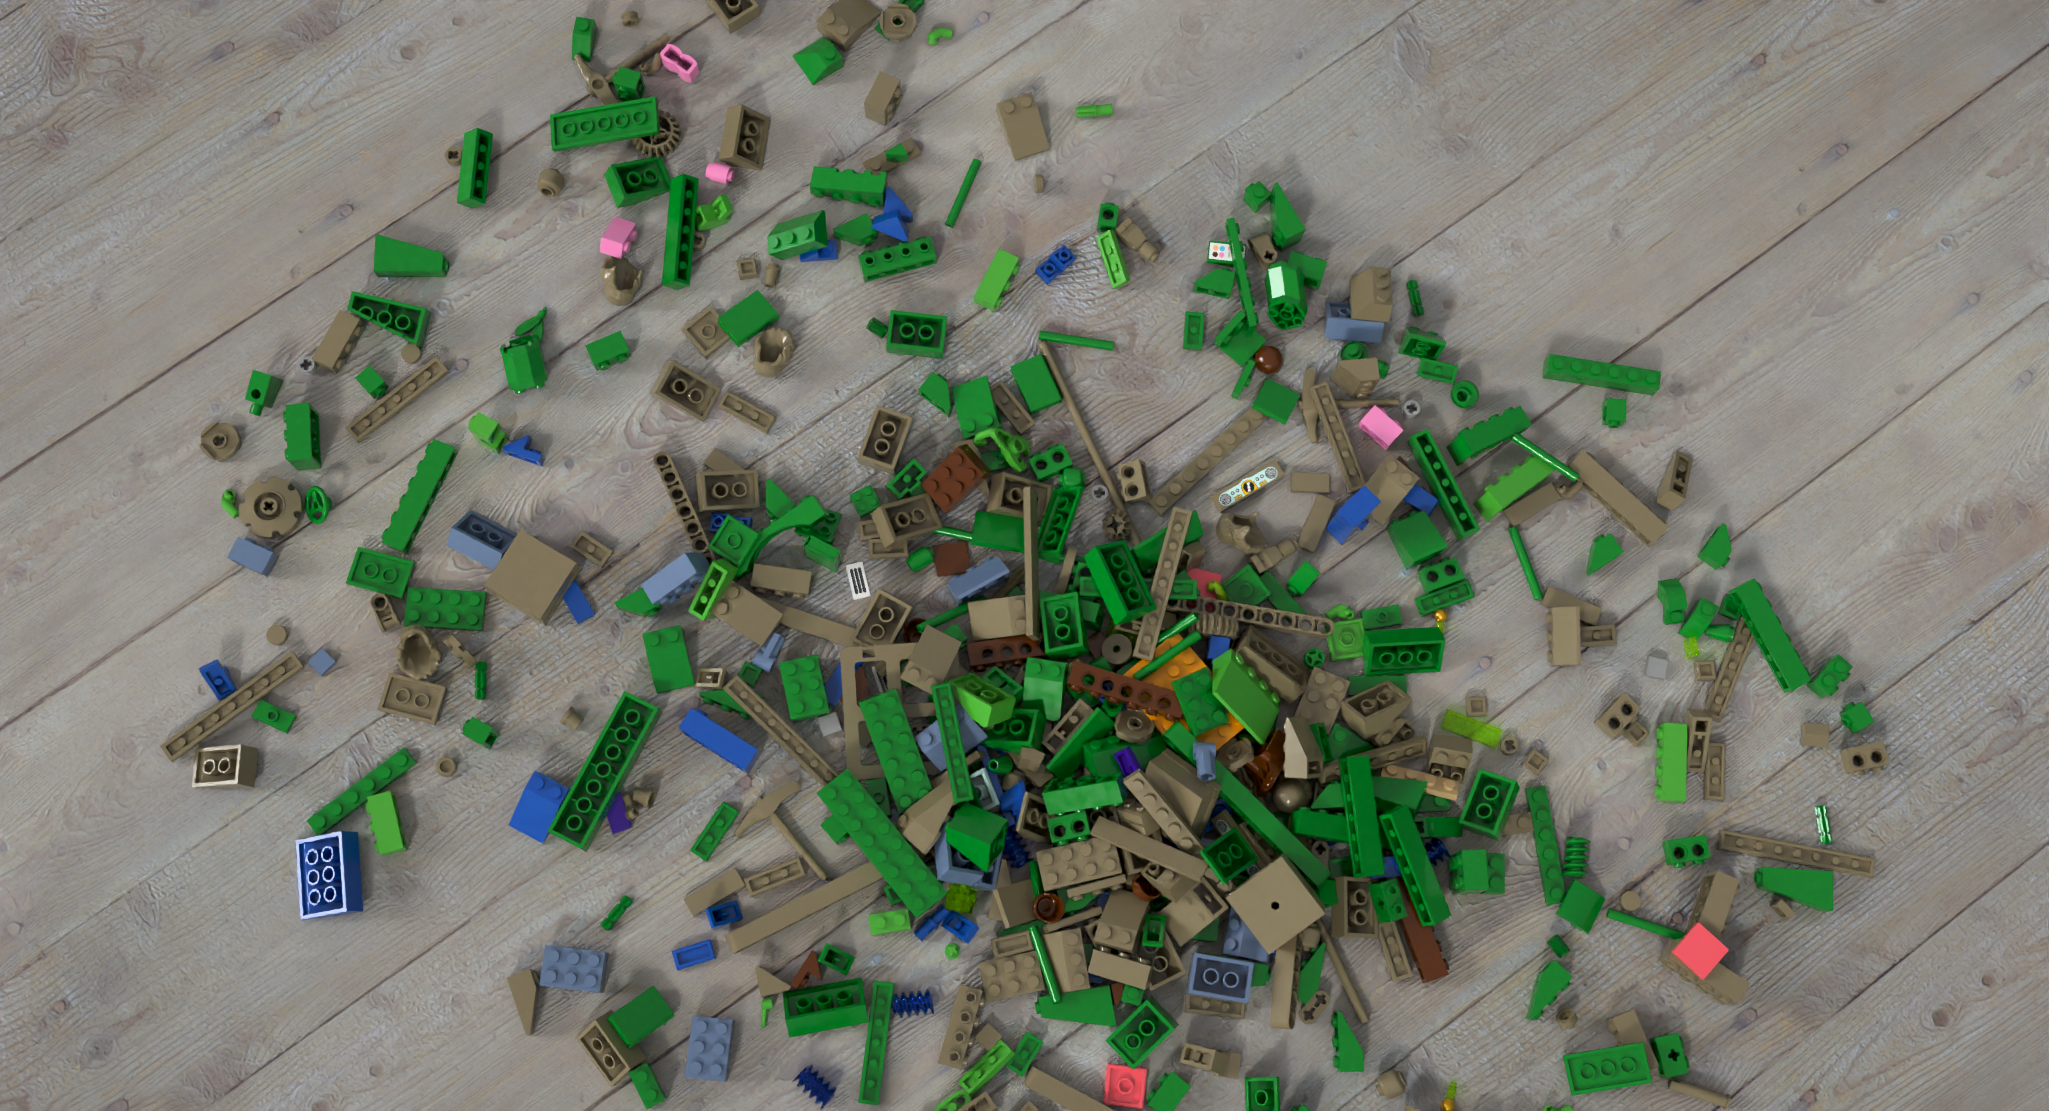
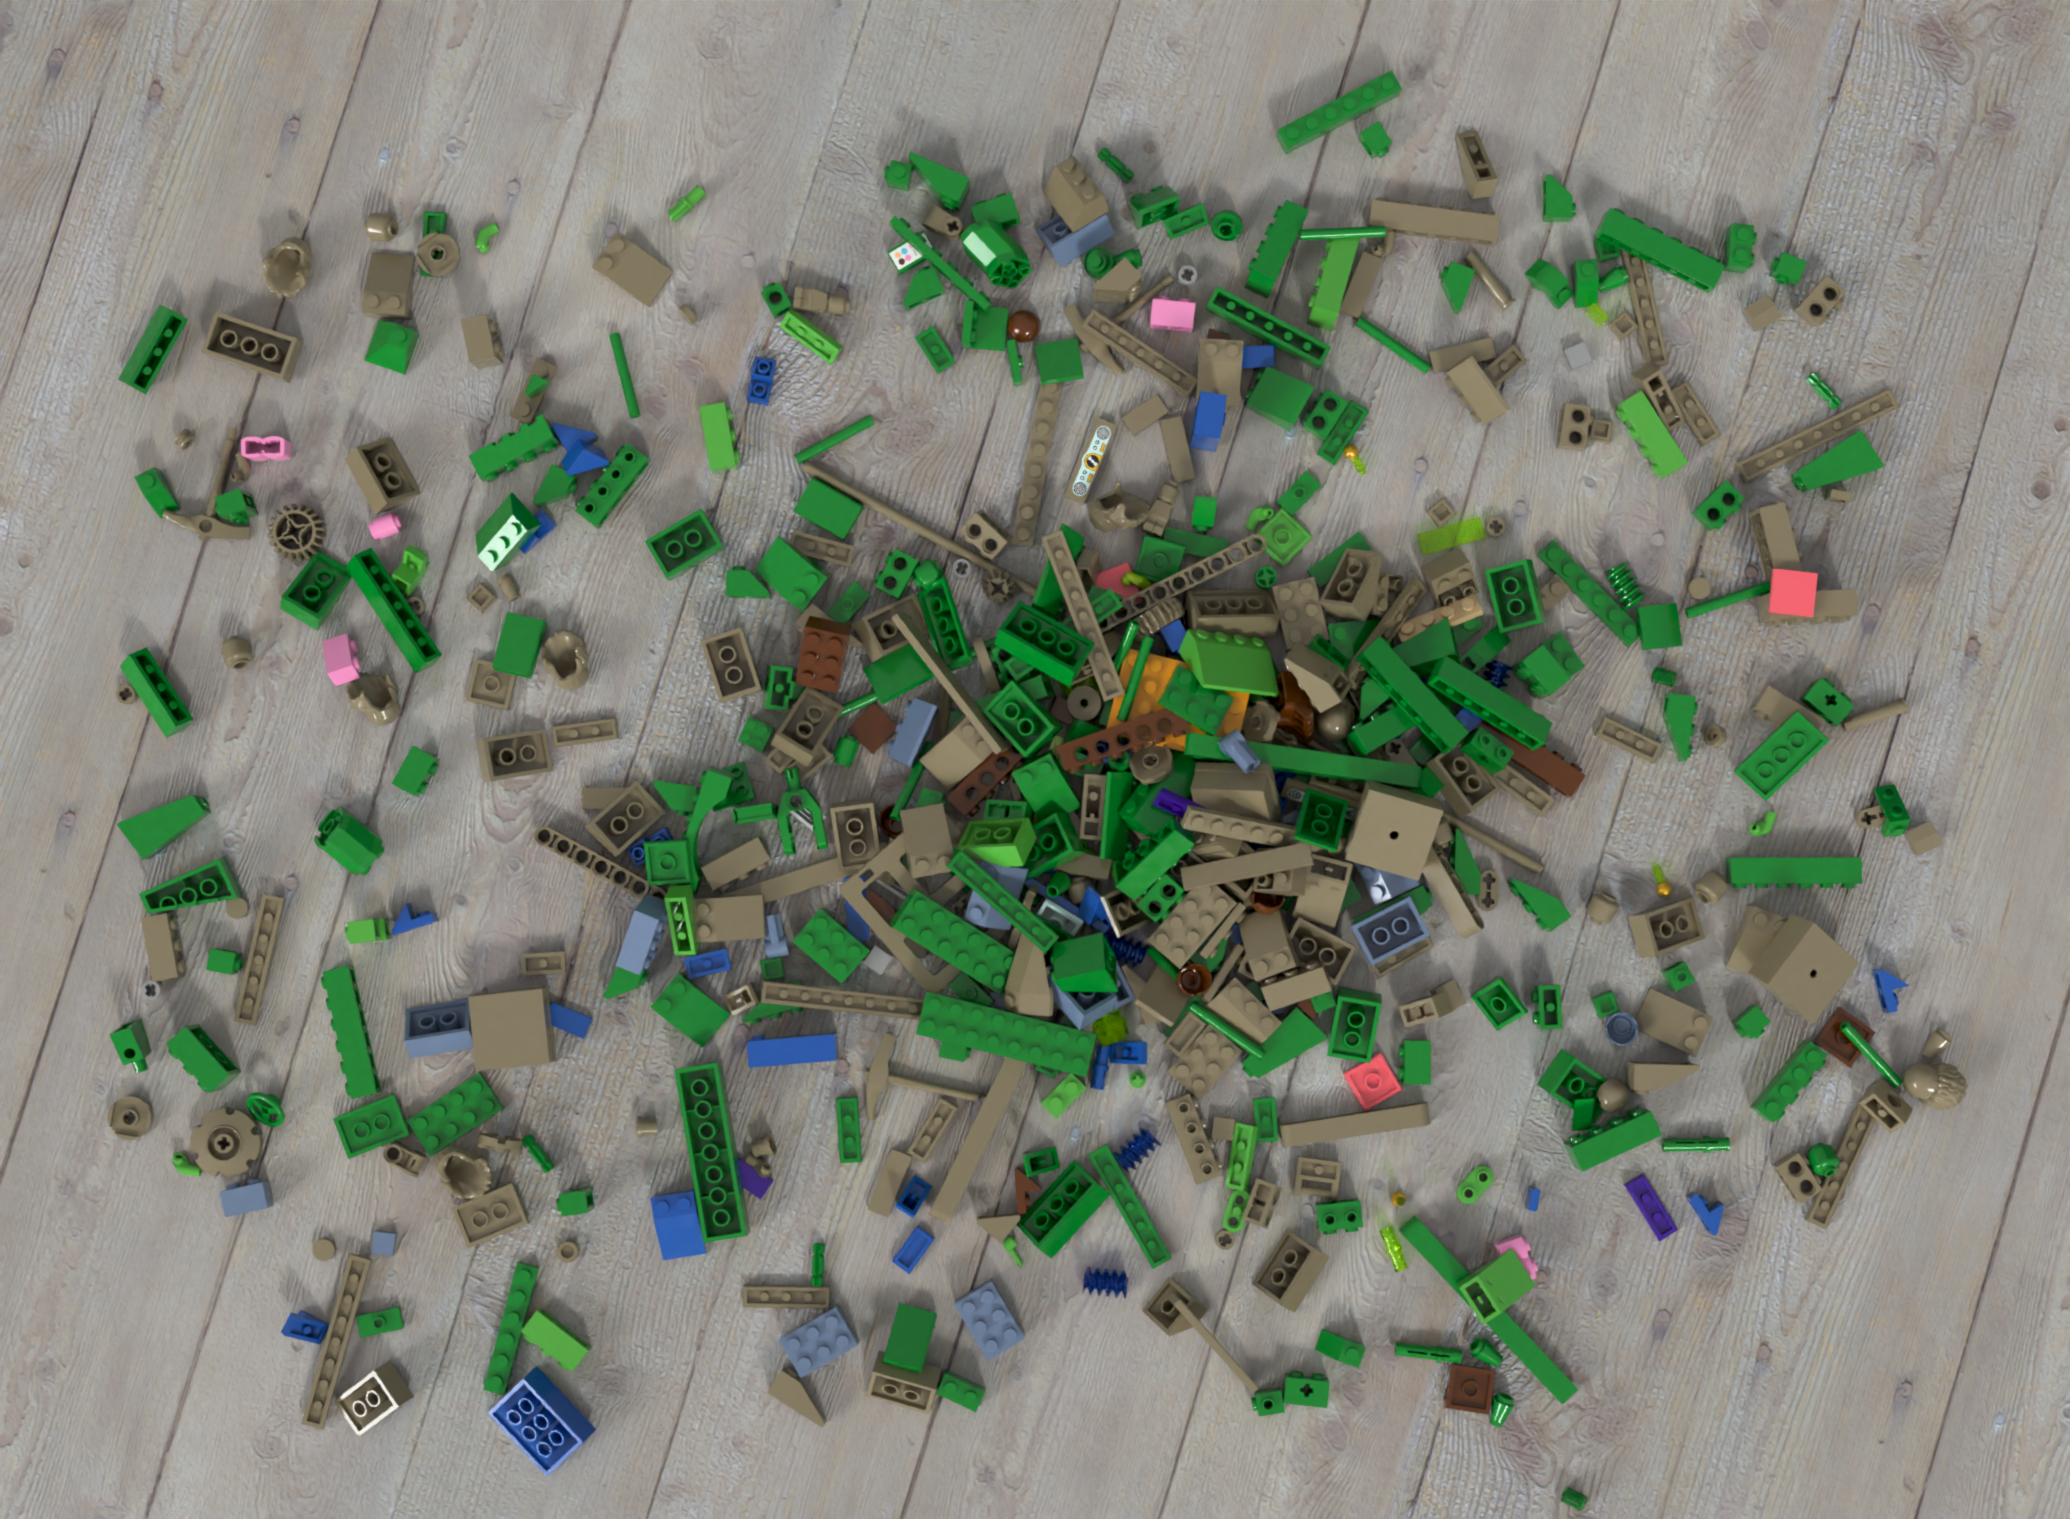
camera: 25 degrees left, 10 degrees up
green piece [515,307,547,344] -> none
green plate [550,96,660,152] -> none
green piece [866,317,888,339] -> none
bright green animal [973,428,1030,473] -> none
dark tan piece [1017,747,1045,774] -> none
green slope [1142,914,1166,948] -> none
green slope [1362,627,1445,676] -> none
dark tan tile [1521,748,1549,776] -> none
none -> blue plate [684,948,732,979]
none -> dark tan tile [743,1284,831,1308]
none -> green piece [777,767,828,856]
none -> dark tan pin [1464,251,1515,311]
none -> dark tan tile [1594,716,1664,764]

